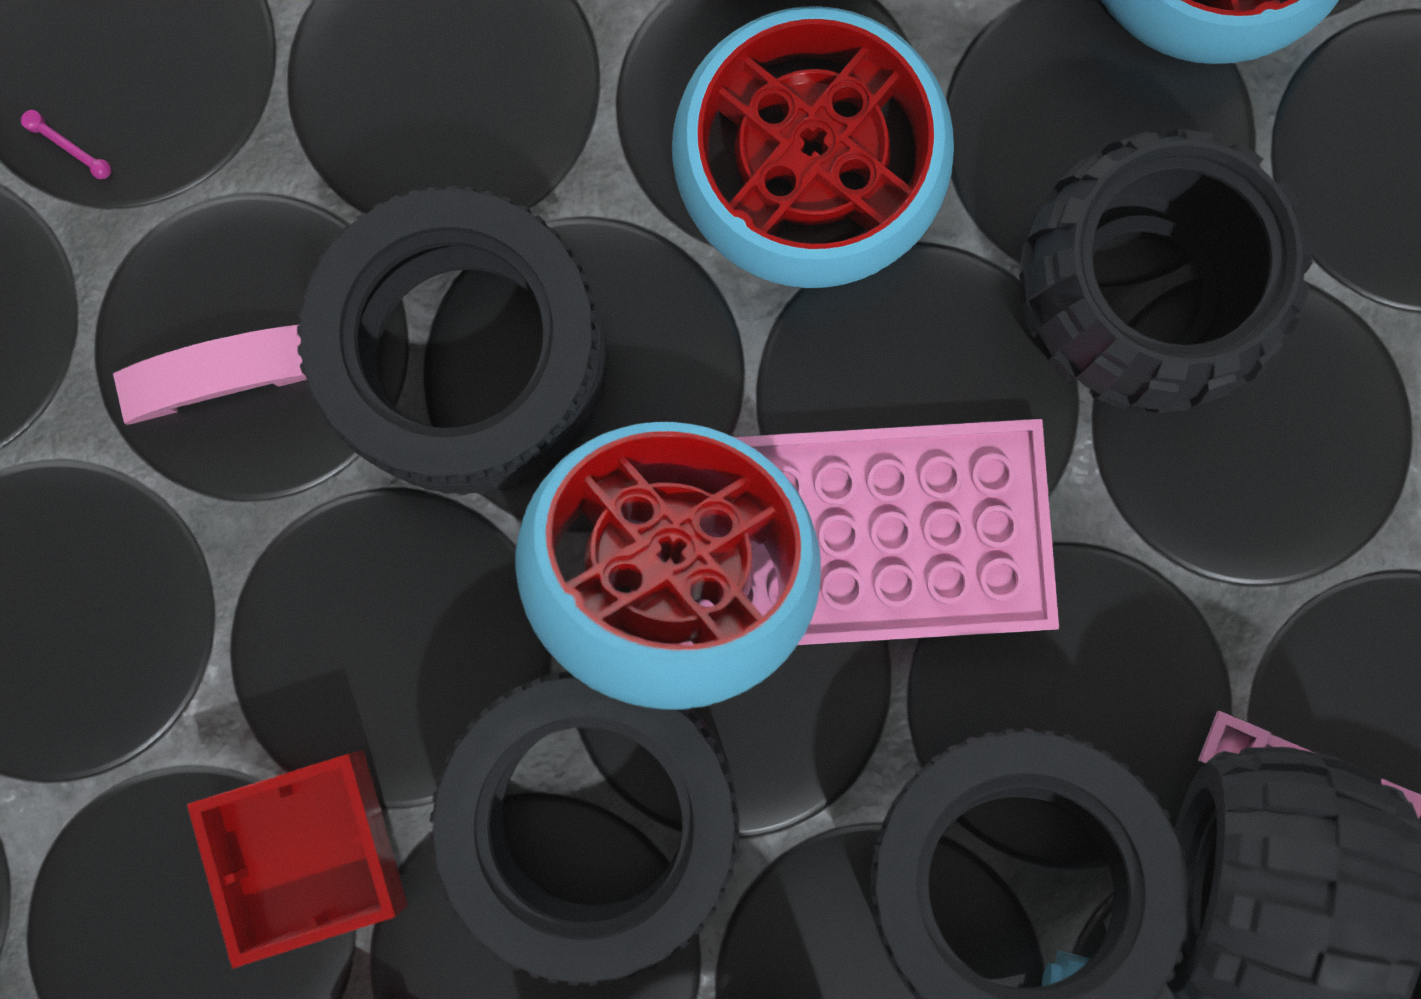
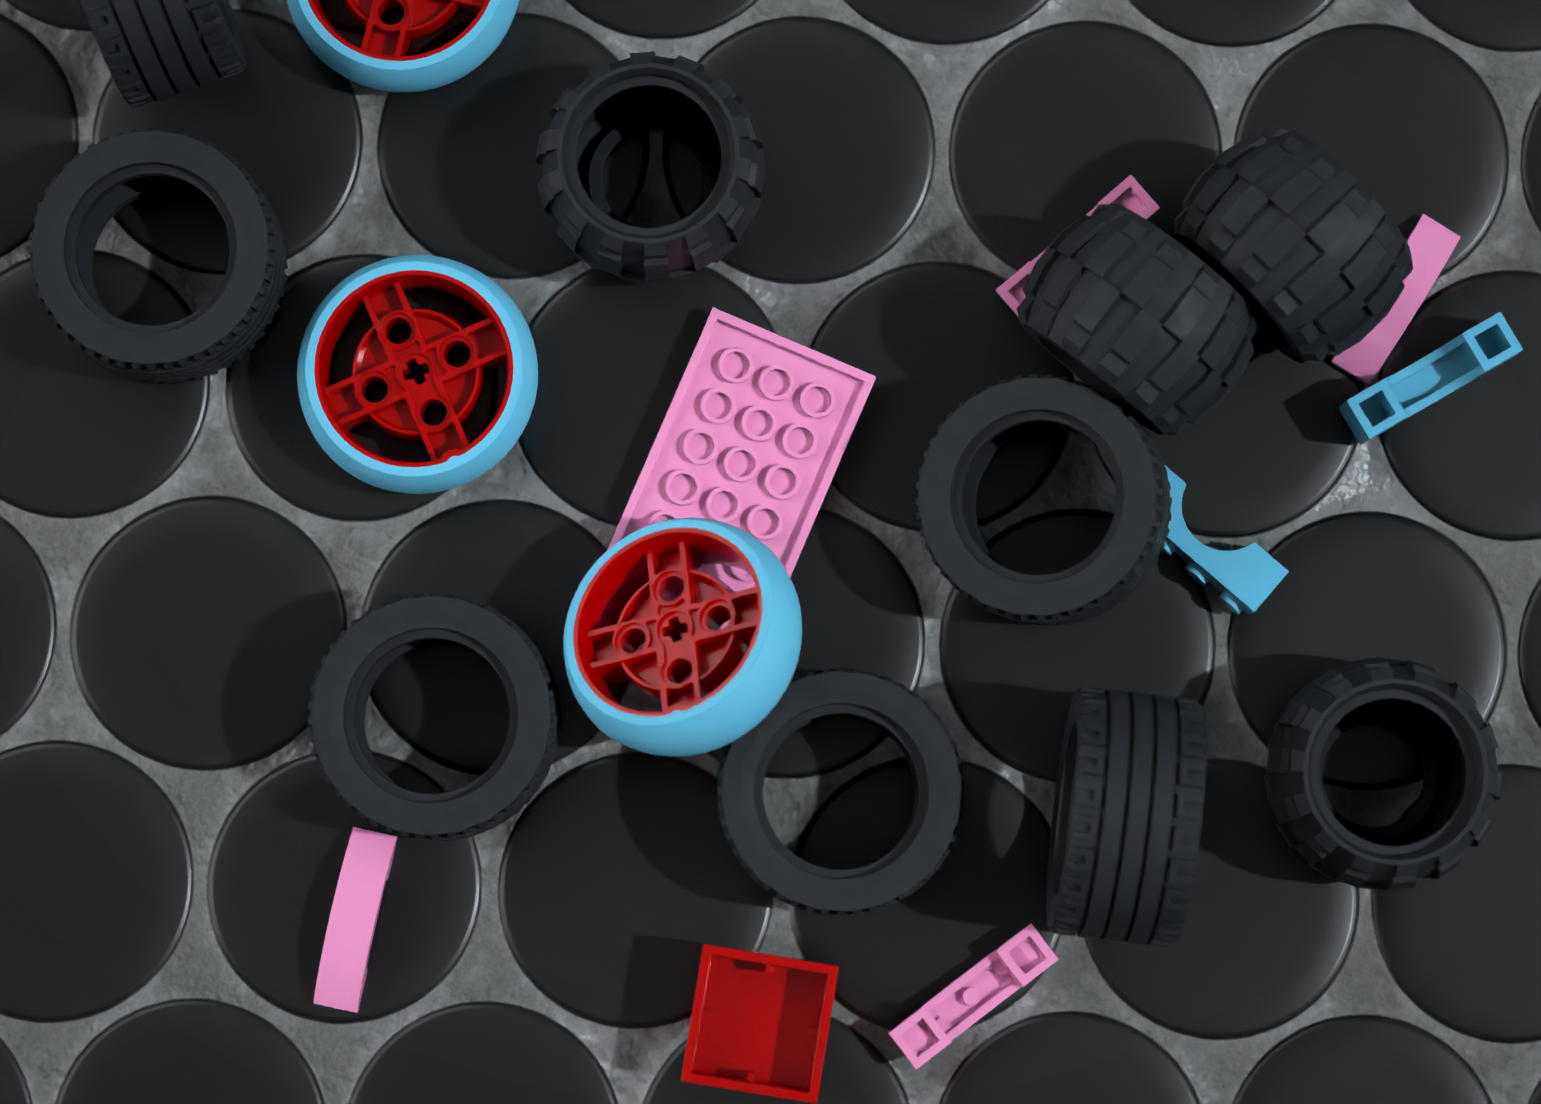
camera: 65 degrees left, 0 degrees up
dark pink hinge [21,110,111,179] -> none

